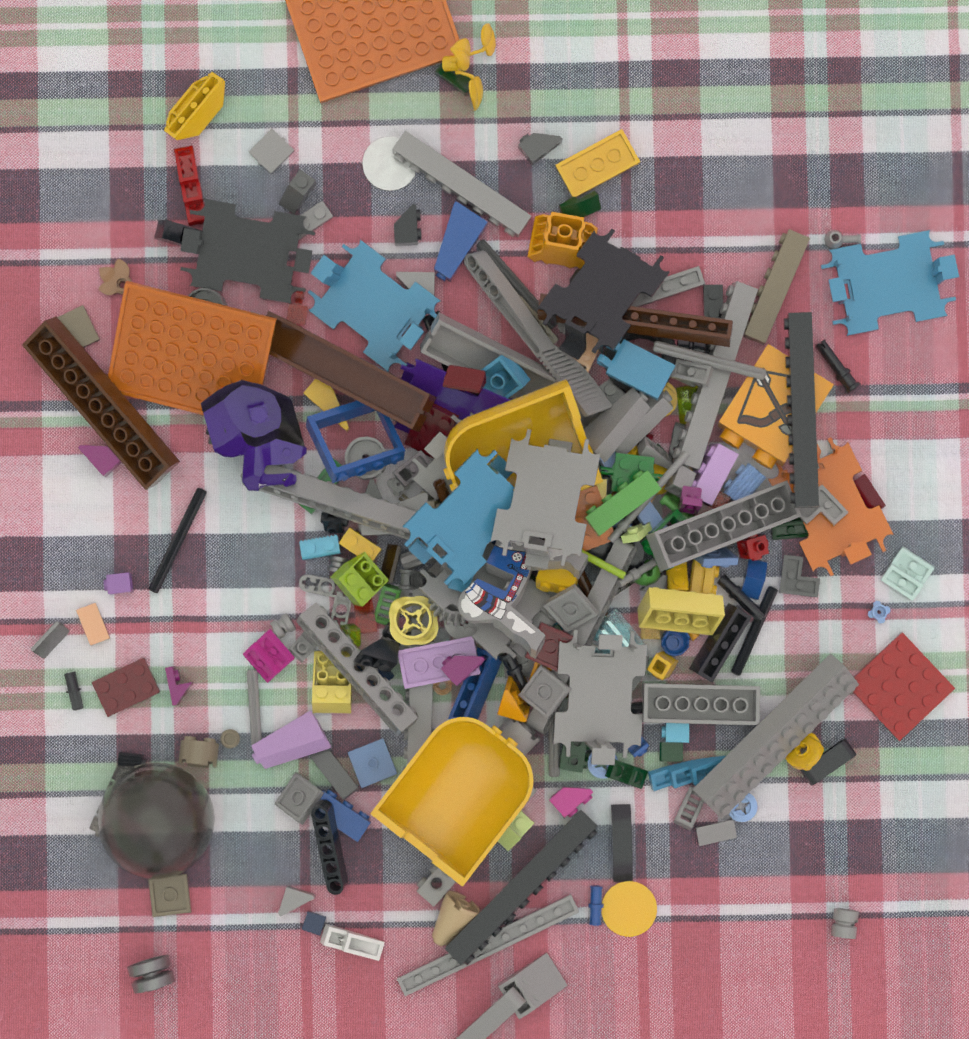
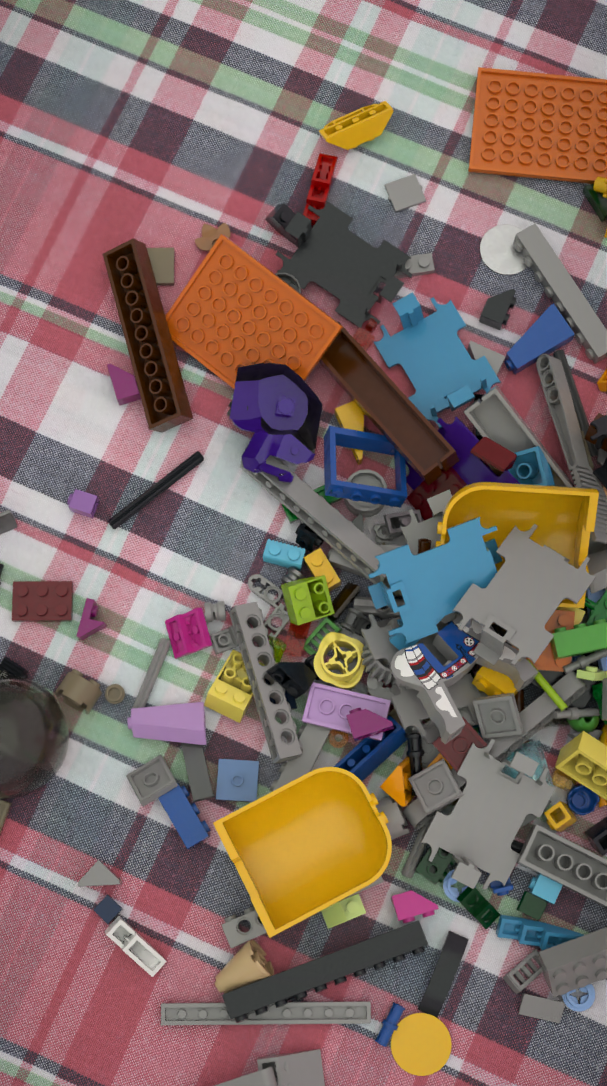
camera: 25 degrees right, 10 degrees down
light nougat slope [76,603,110,646] -> none
dark grey slope [279,170,317,214] -> none
black beam [311,799,348,895] -> none

